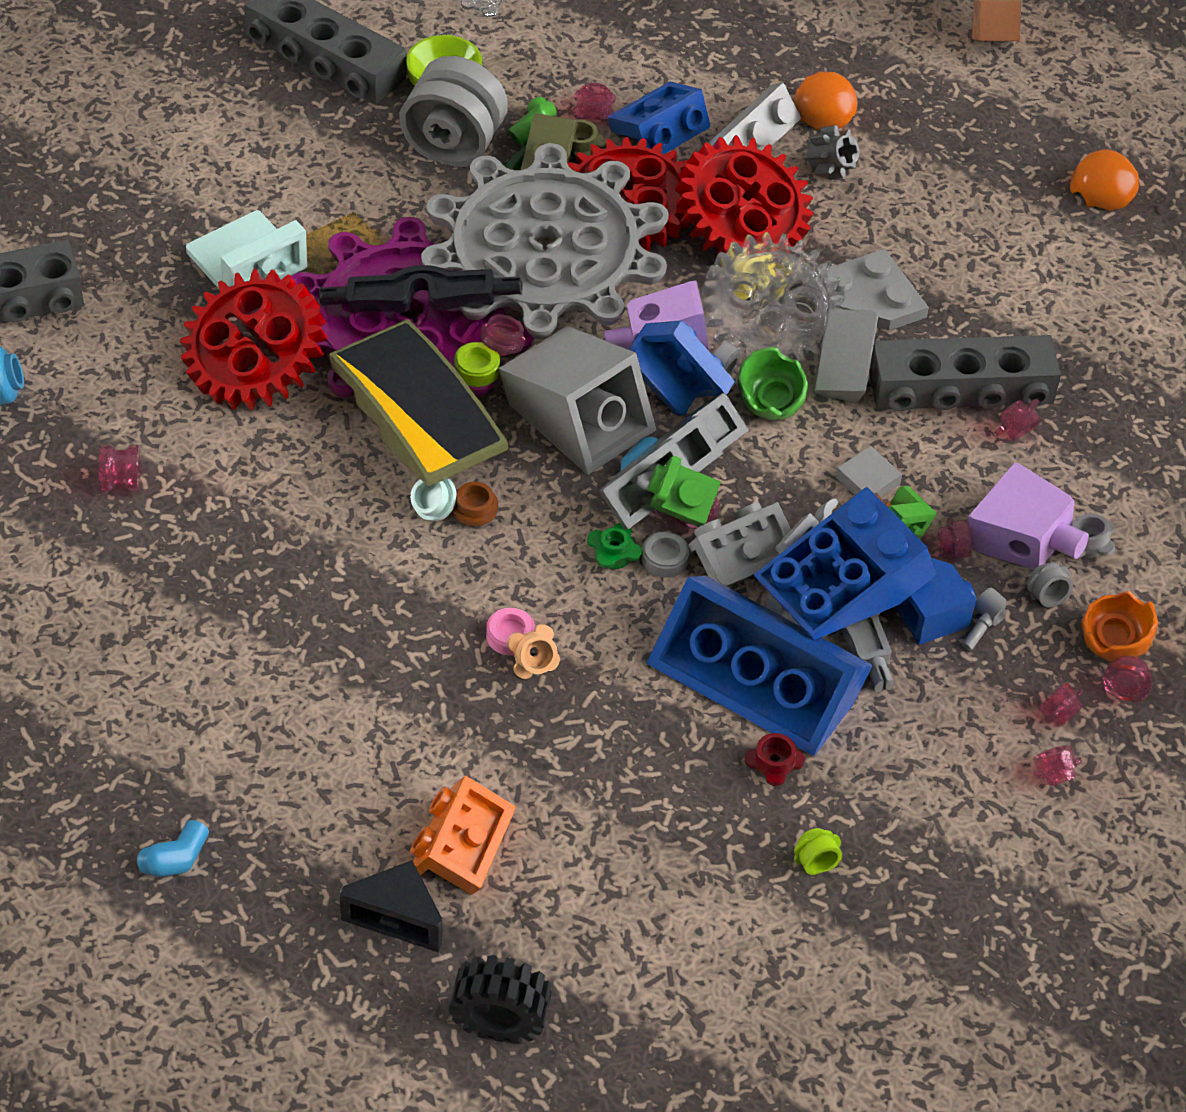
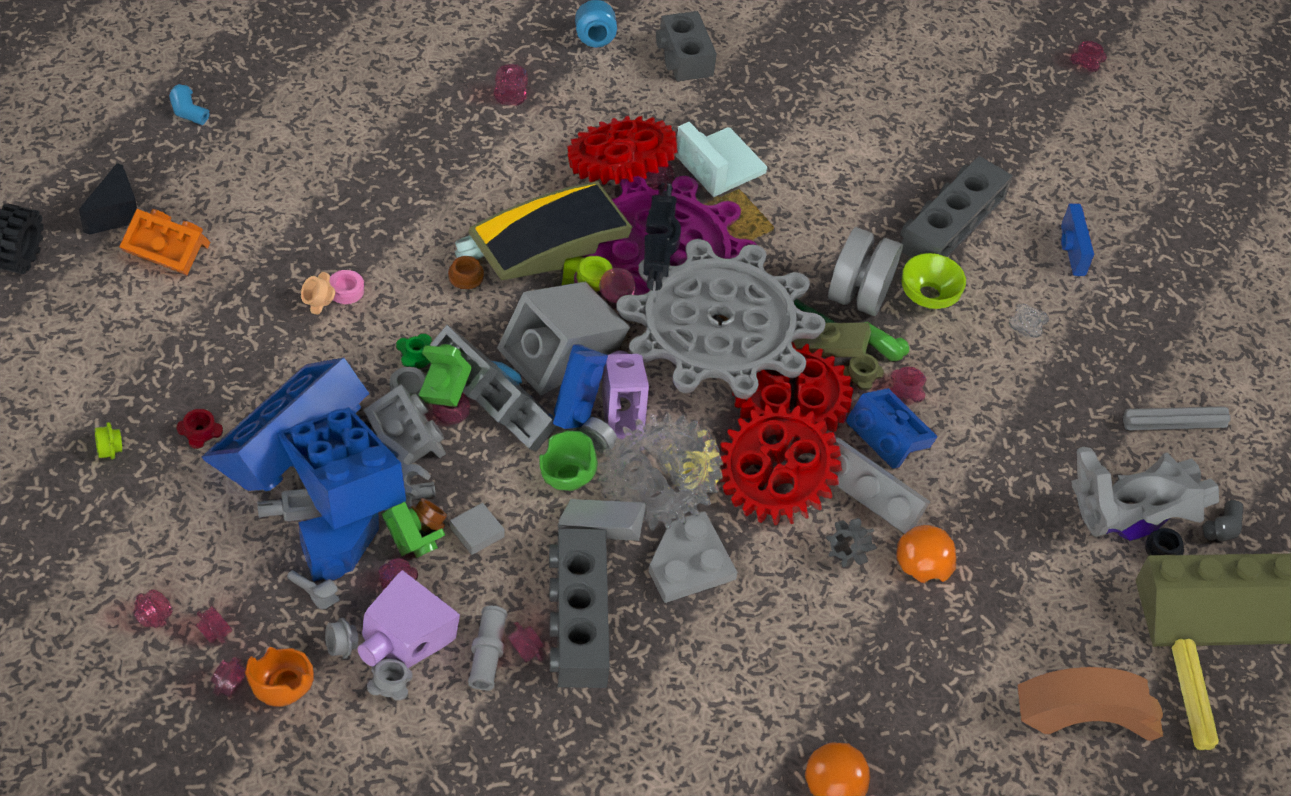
camera: 90 degrees right, 0 degrees up
none -> light grey pin [468,606,508,691]

